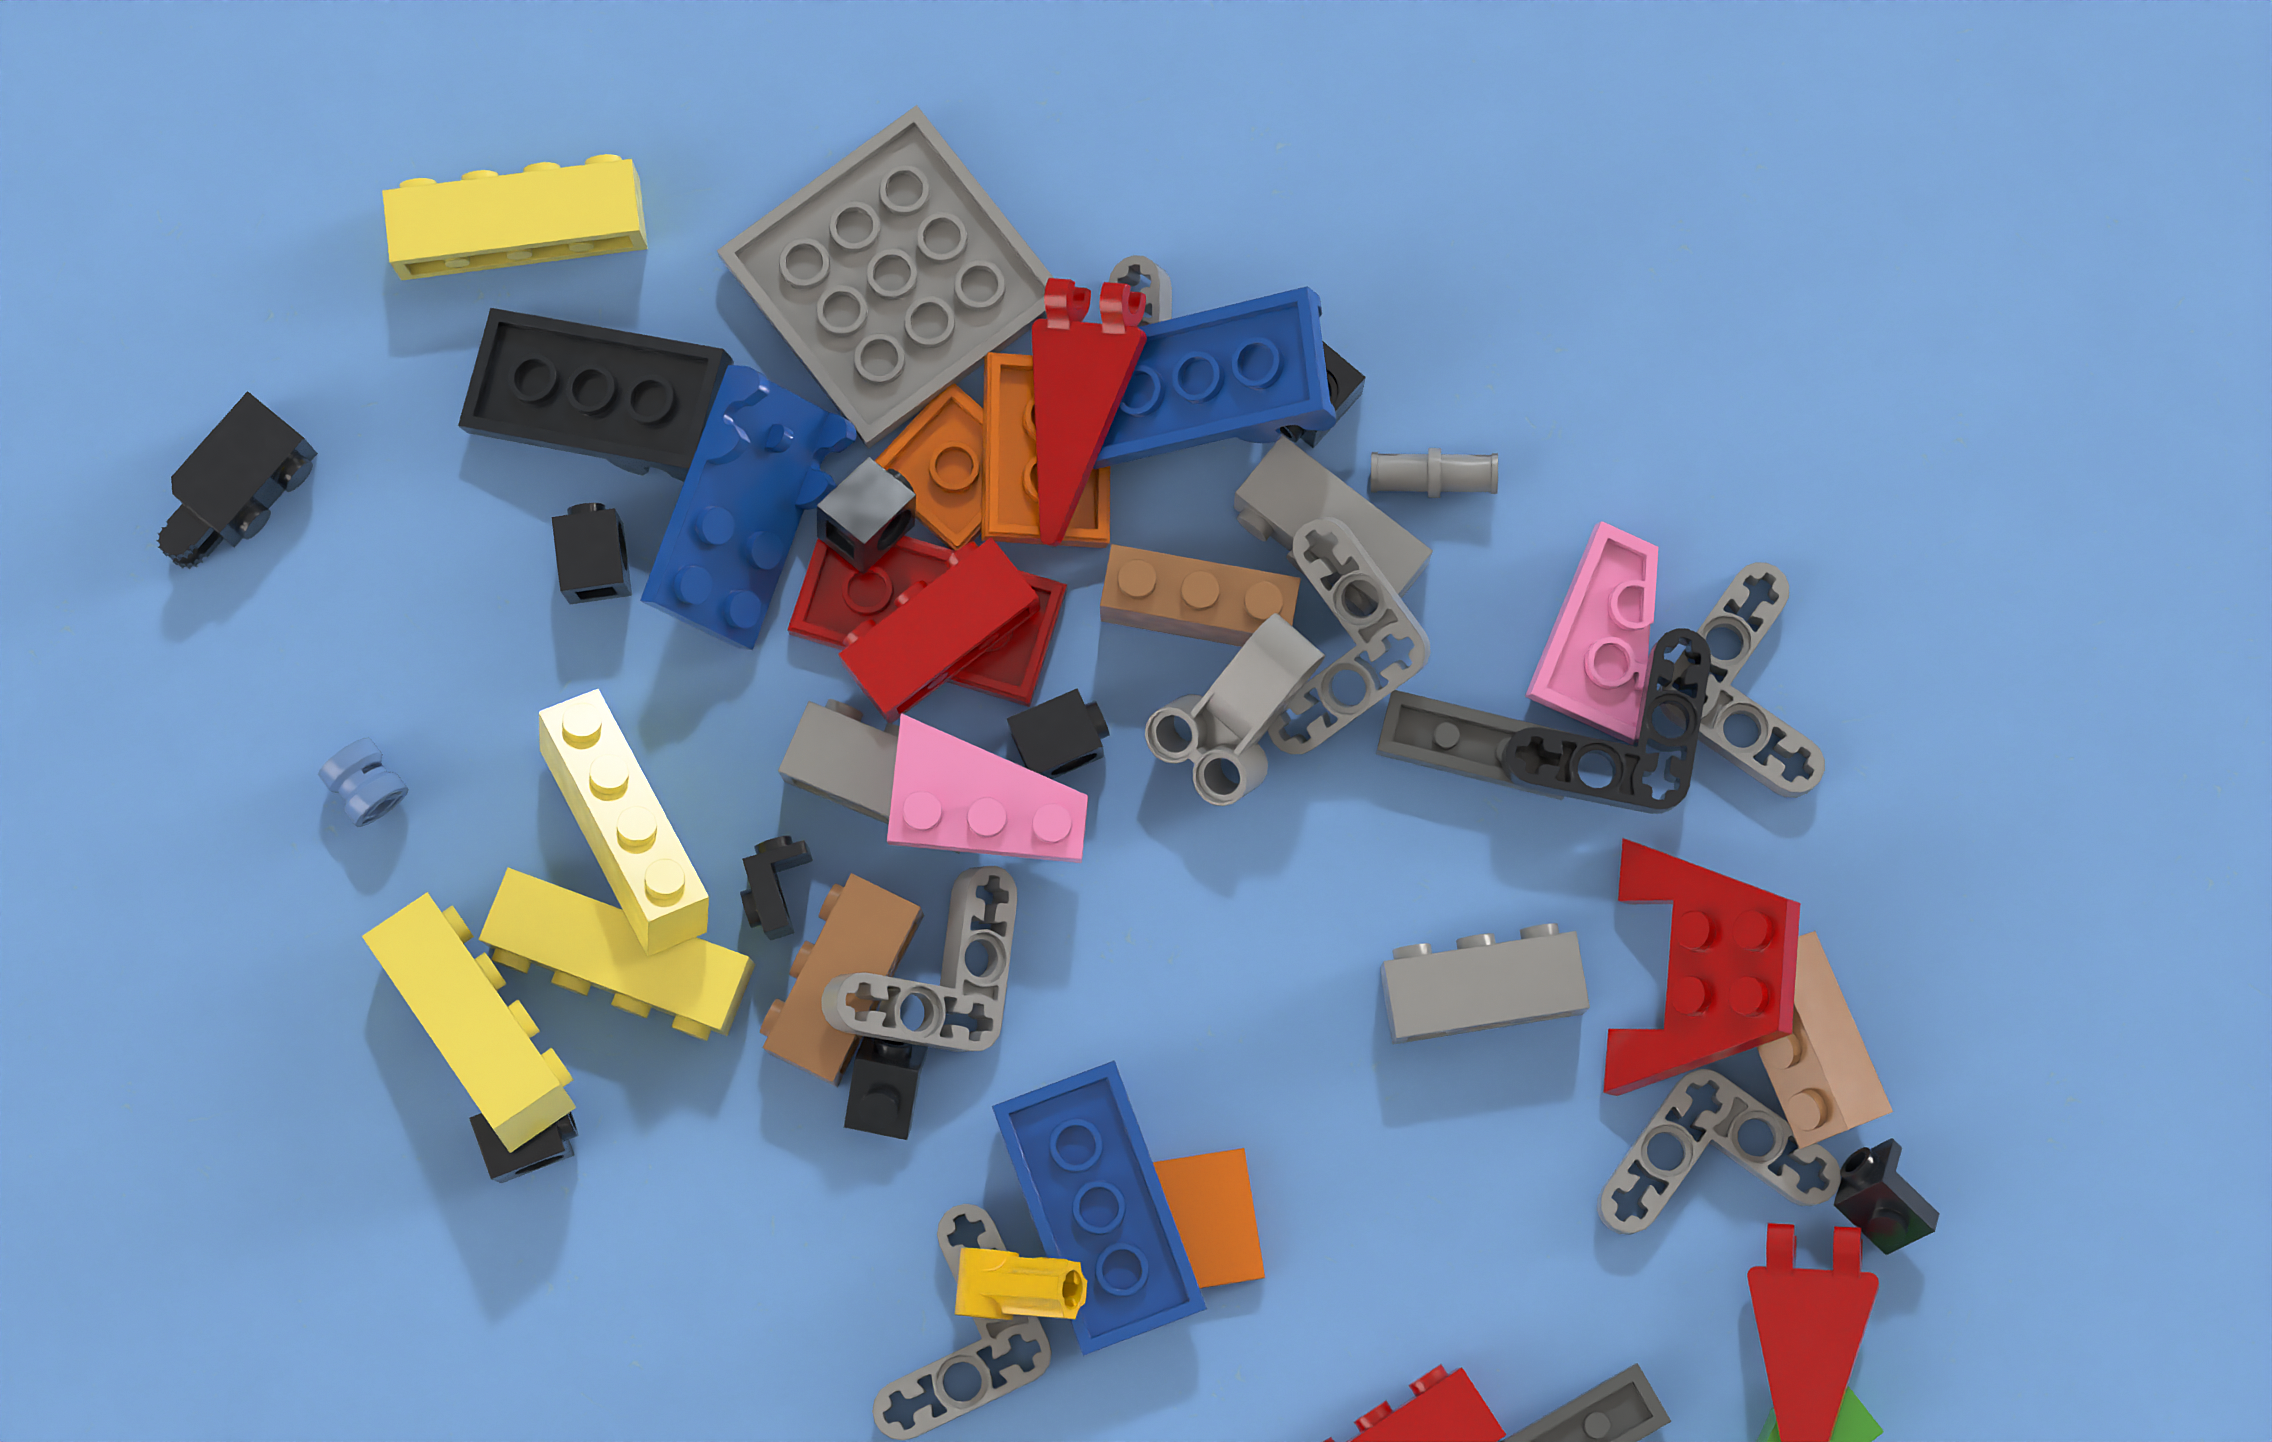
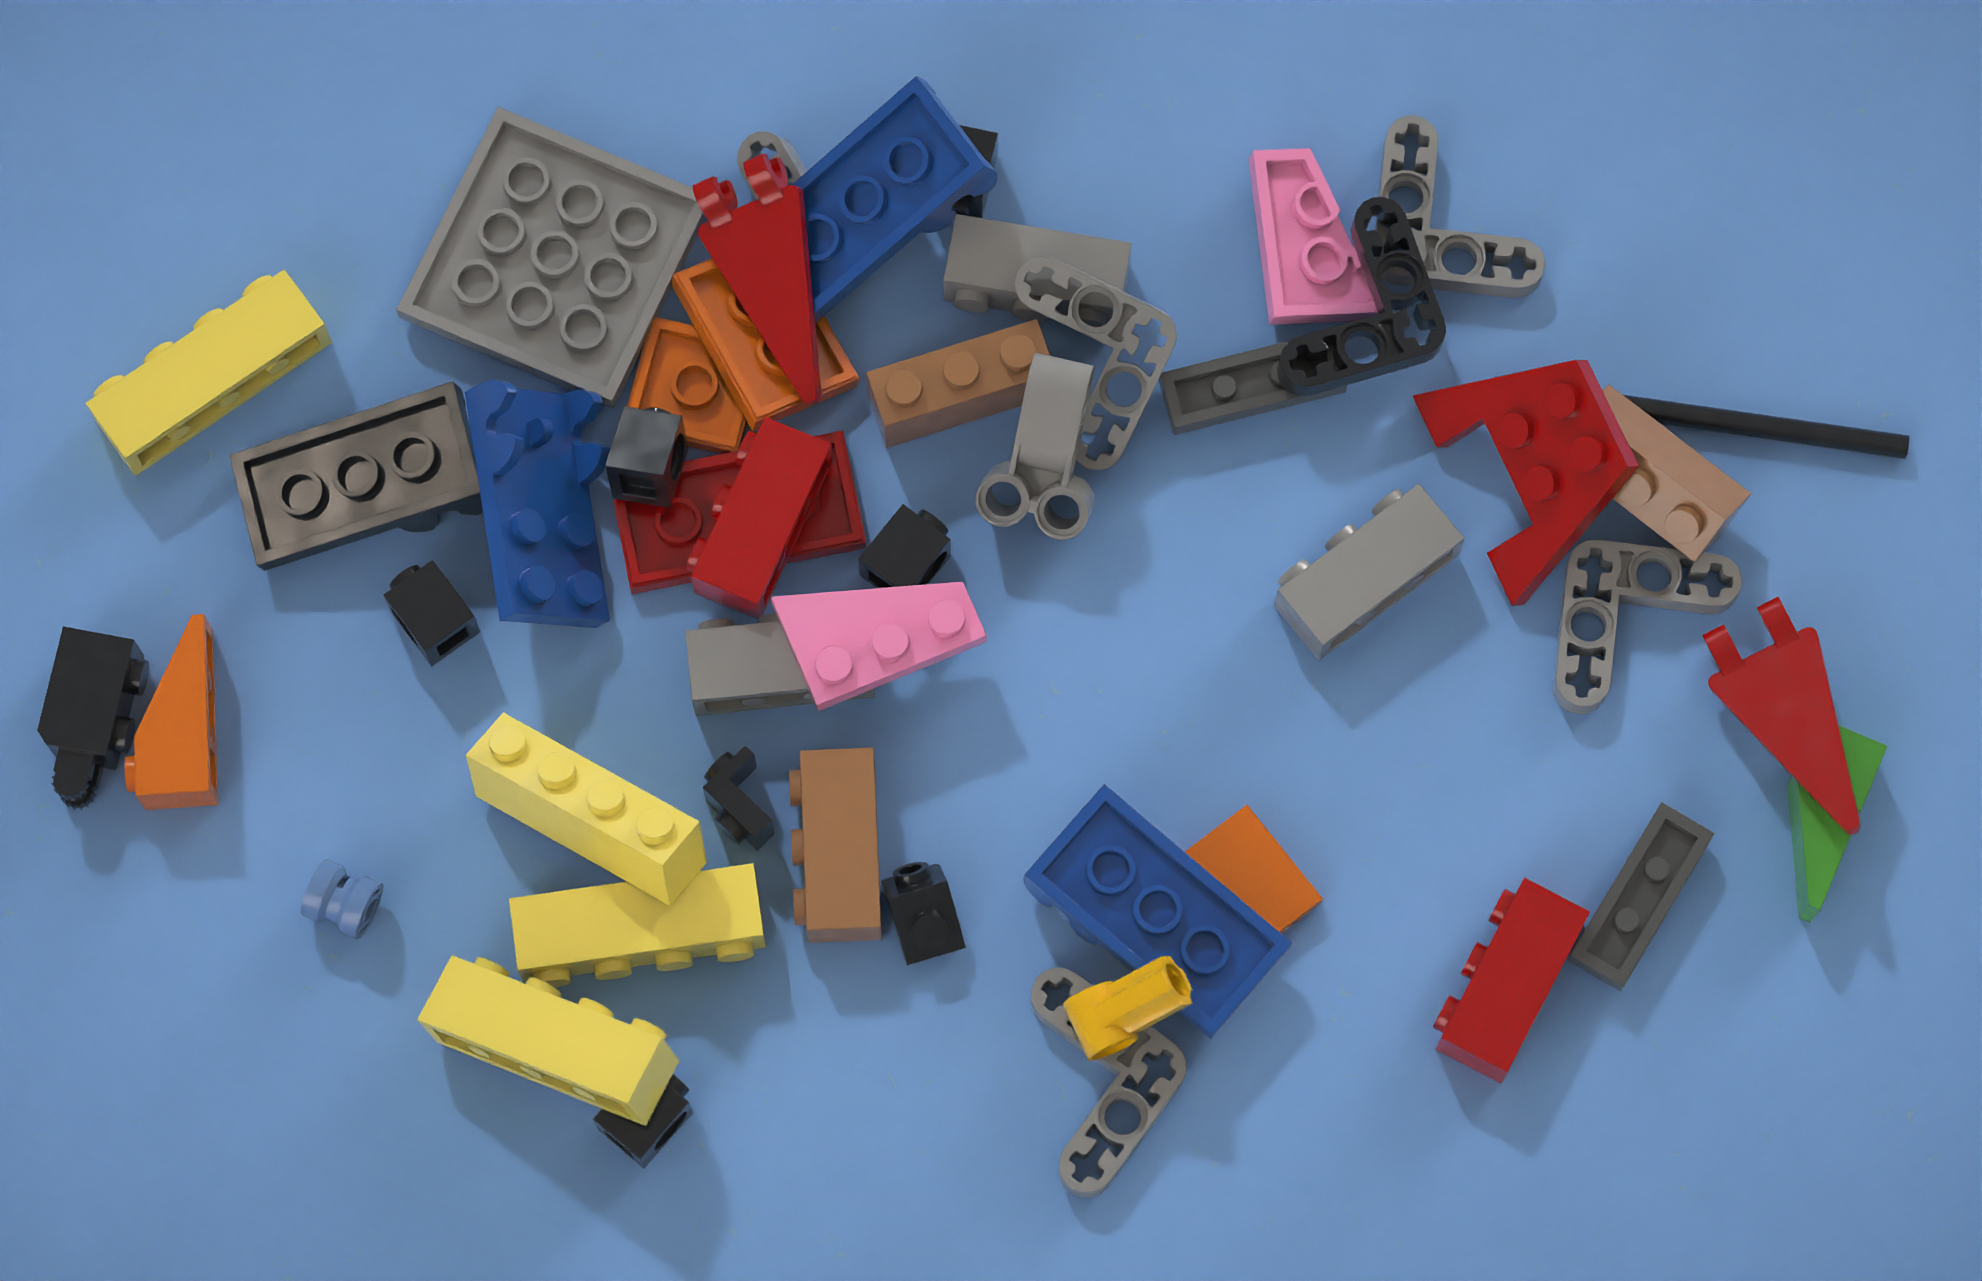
camera: 30 degrees left, 5 degrees down
light grey beam [821,866,1017,1052] -> none
light grey pin [1371,448,1498,498] -> none
black bracket [1833,1138,1940,1255] -> none
none -> orange slope [124,614,218,810]
none -> black piece [1495,376,1909,459]

